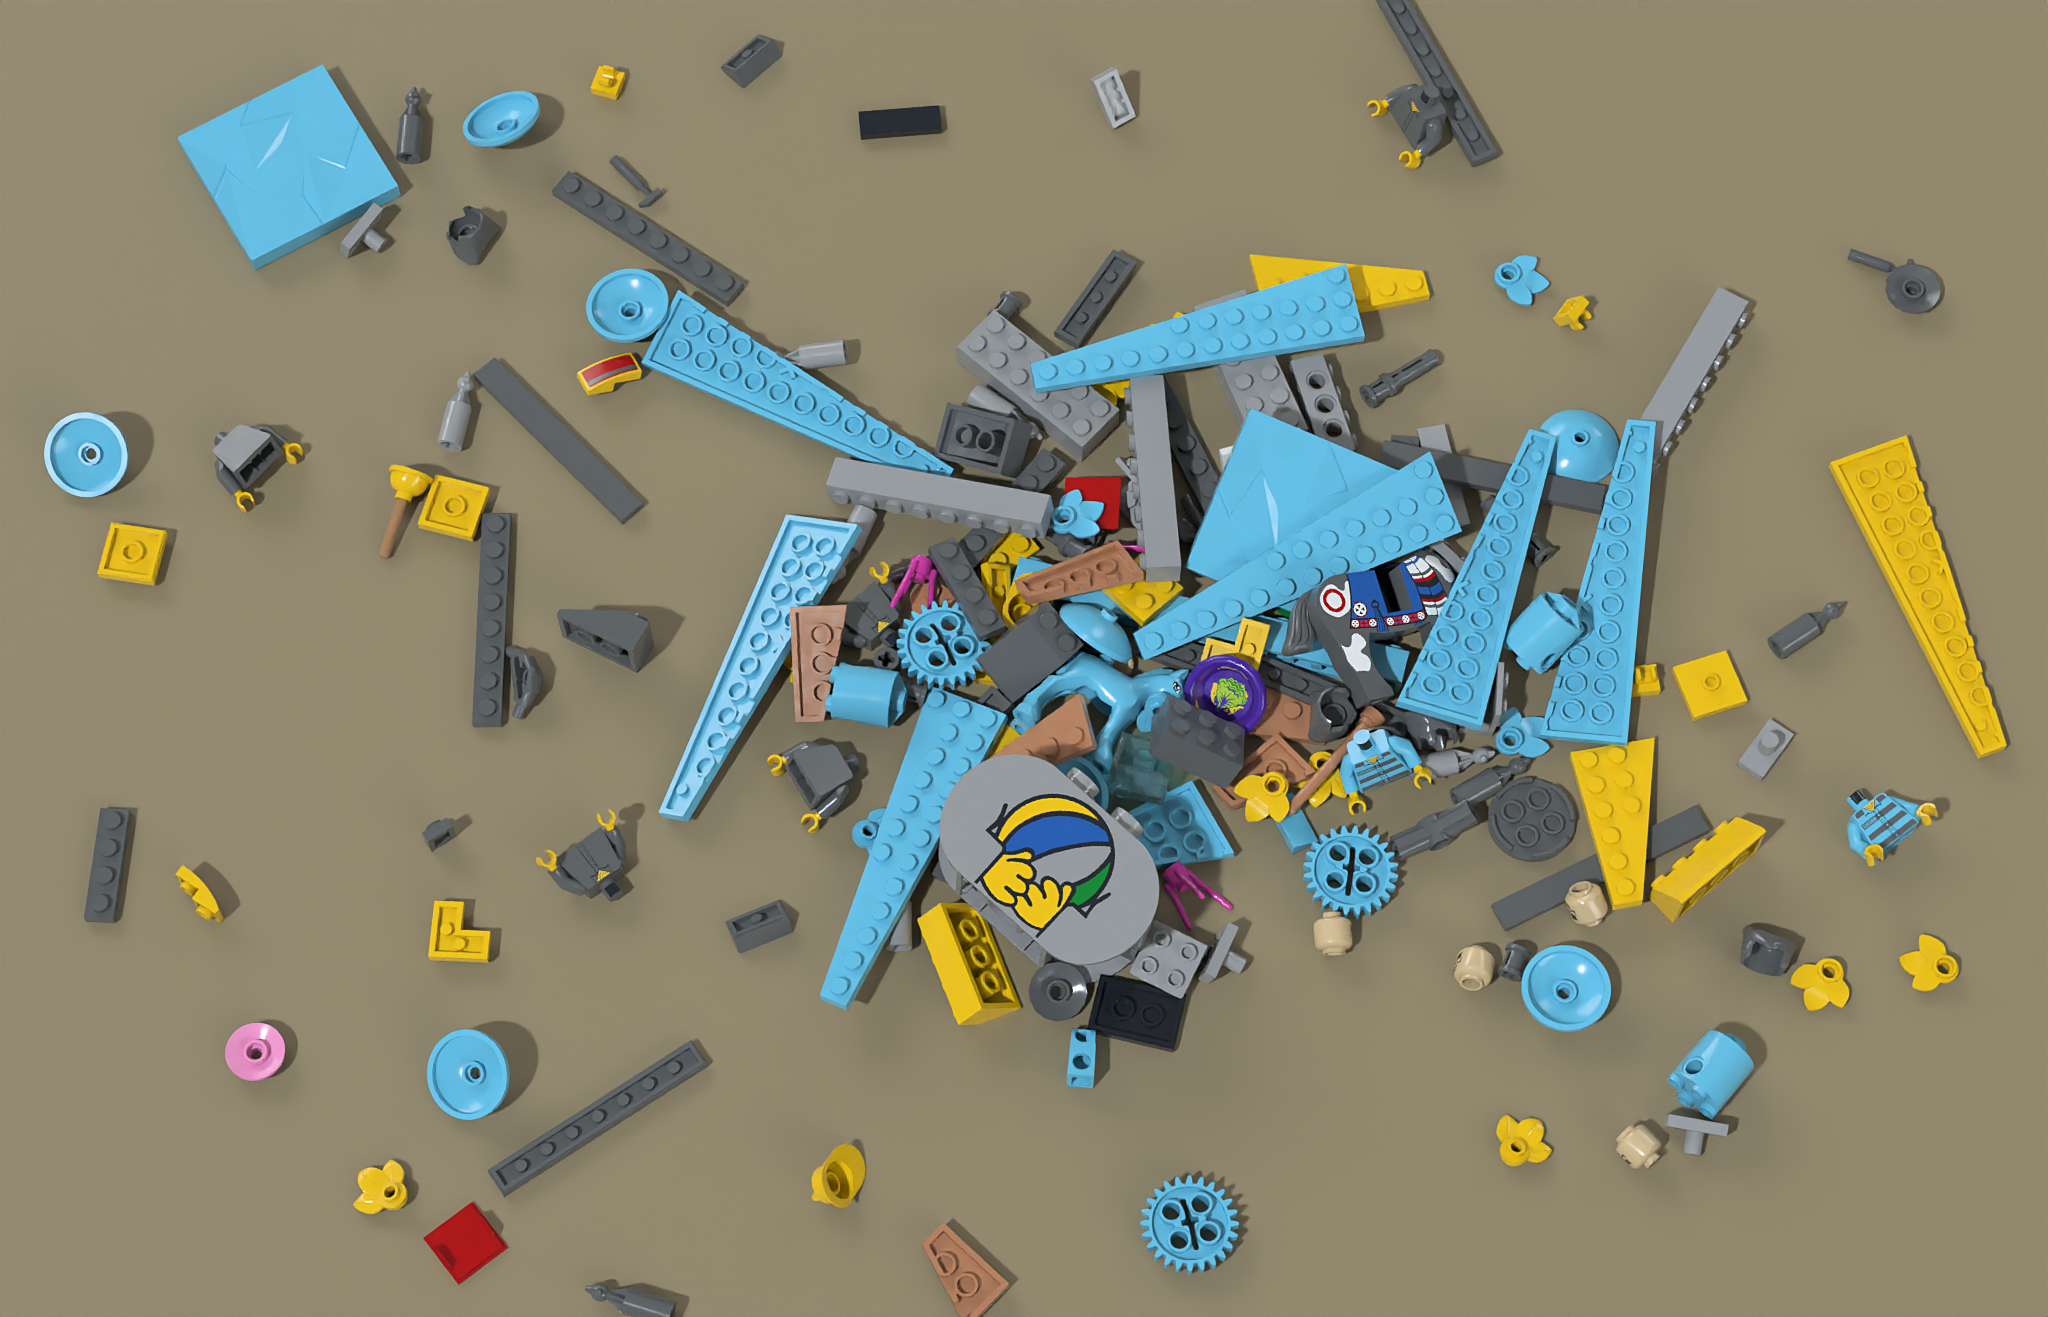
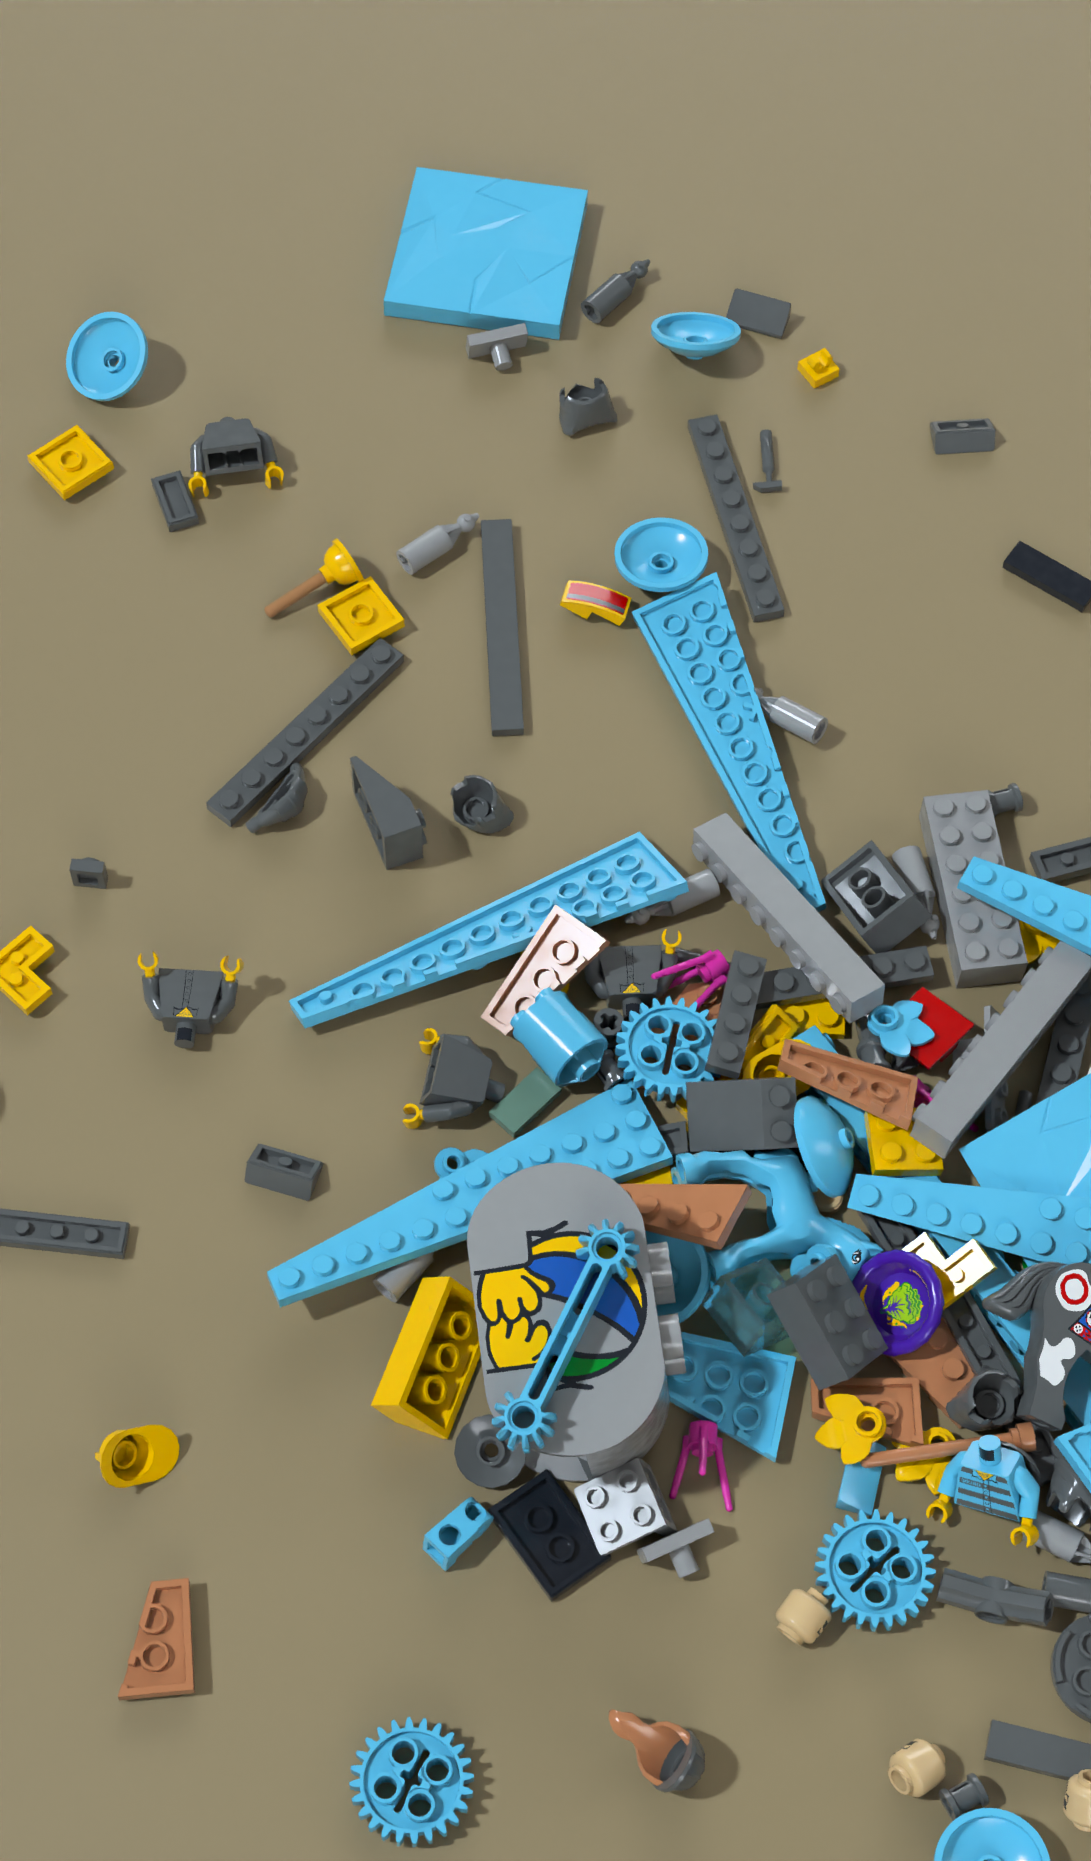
camera: 40 degrees right, 5 degrees down
none -> dark grey tile [151,470,199,532]
none -> dark grey hair [450,775,514,834]
none -> sand green tile [489,1067,562,1138]
none -> medium azure arm [492,1219,640,1453]
none -> piece [608,1709,705,1793]
none -> dark grey slope [726,288,791,339]

